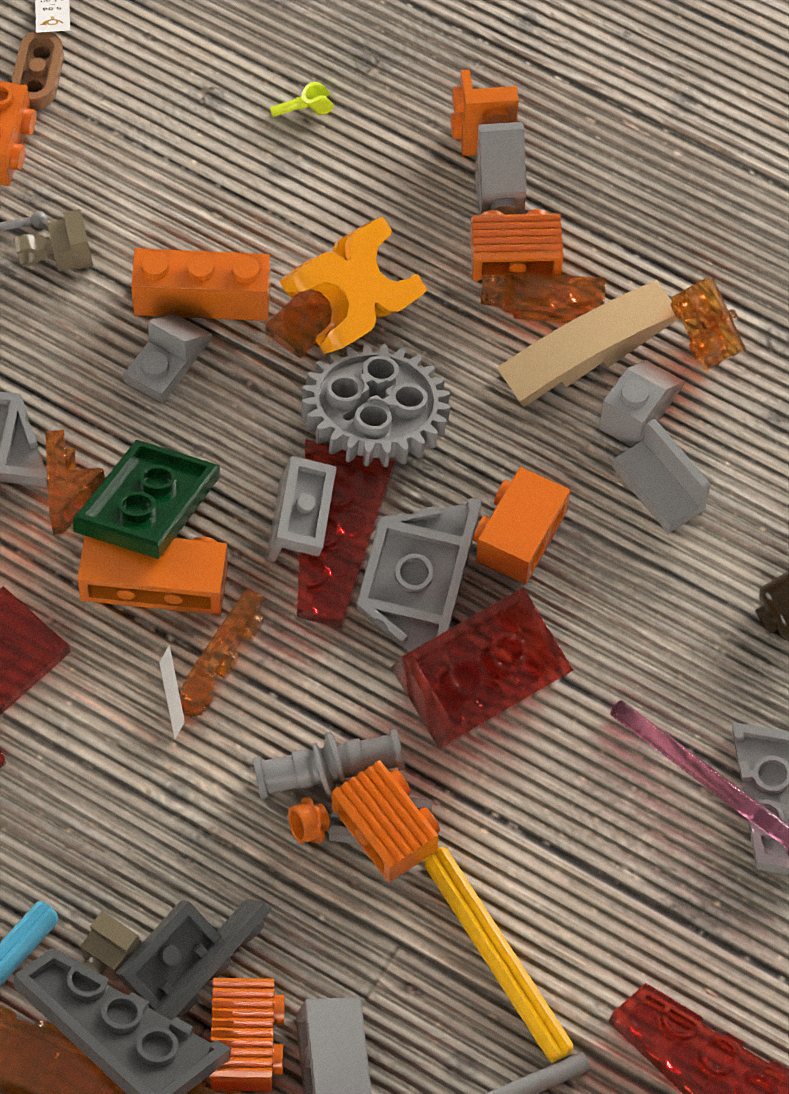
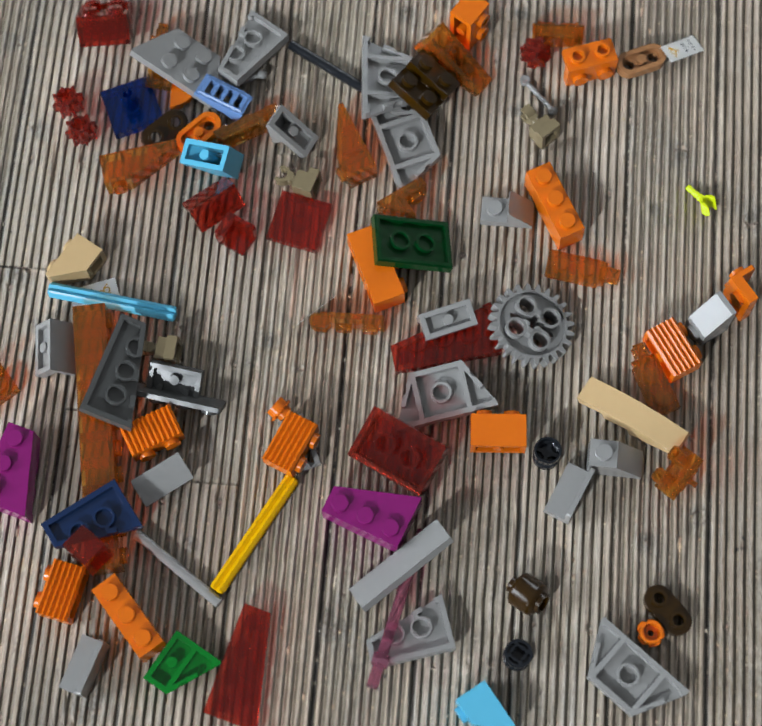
camera: 70 degrees right, 10 degrees up
light grey piece [253,728,406,799] -> none
light orange piece [280,216,427,355] -> none
none -> magenta wedge [321,486,422,552]
none -> light grey tile [349,519,454,612]
none -> black wheel [532,437,562,470]

